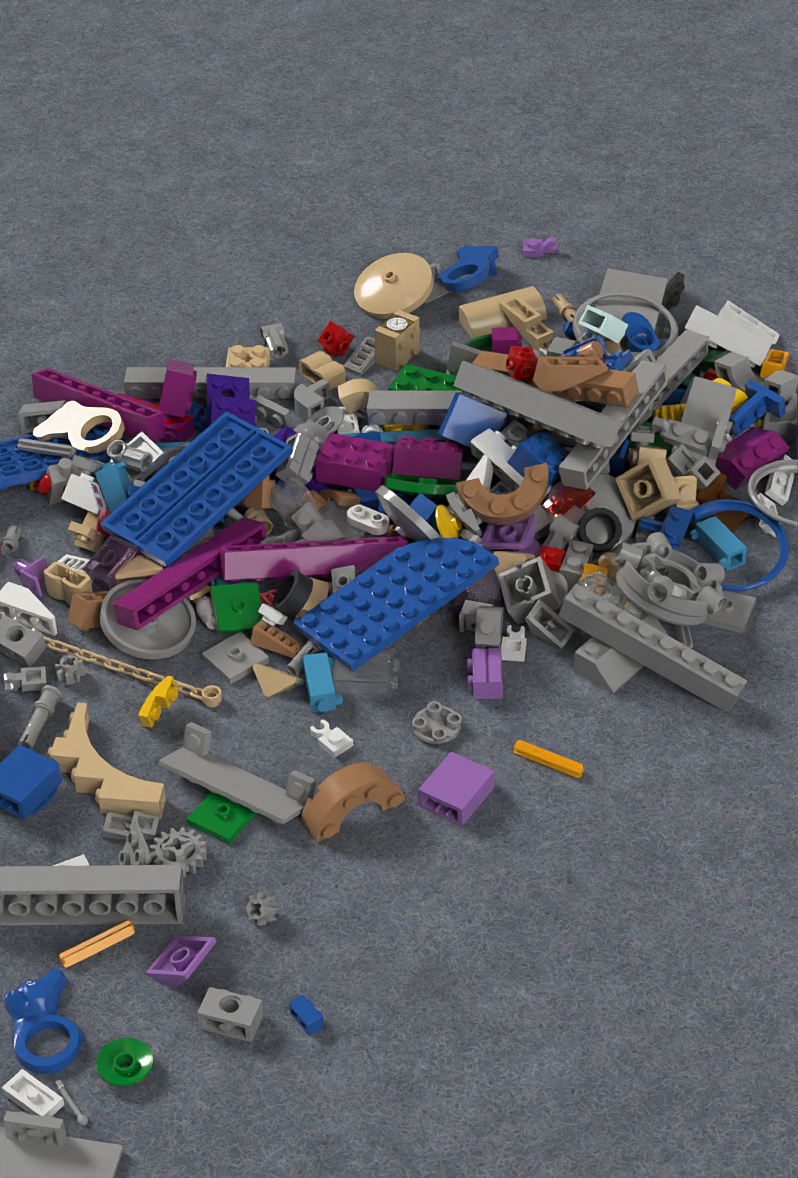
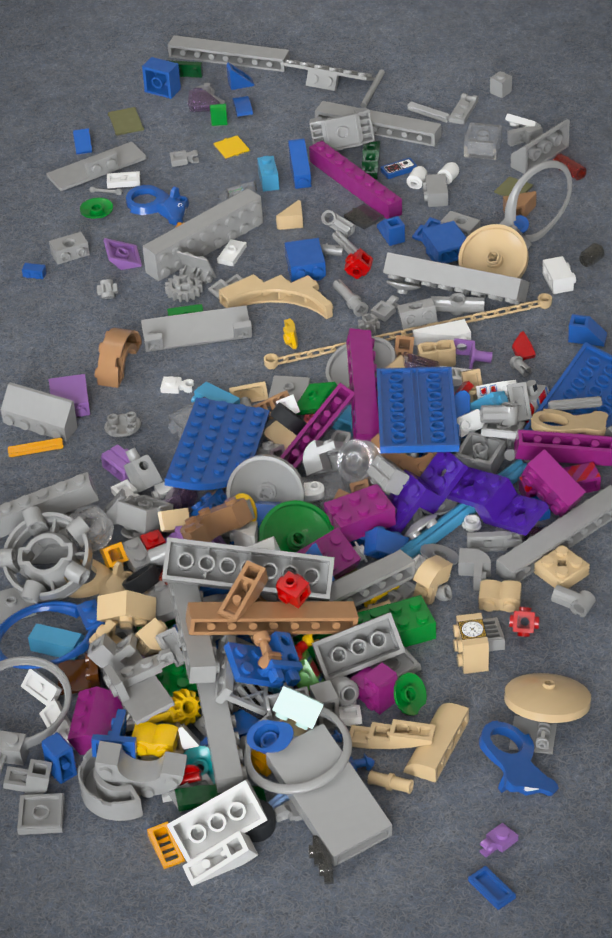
camera: 140 degrees right, 0 degrees up
none -> light grey slope [1,382,78,442]
none -> blue tile [468,866,516,910]

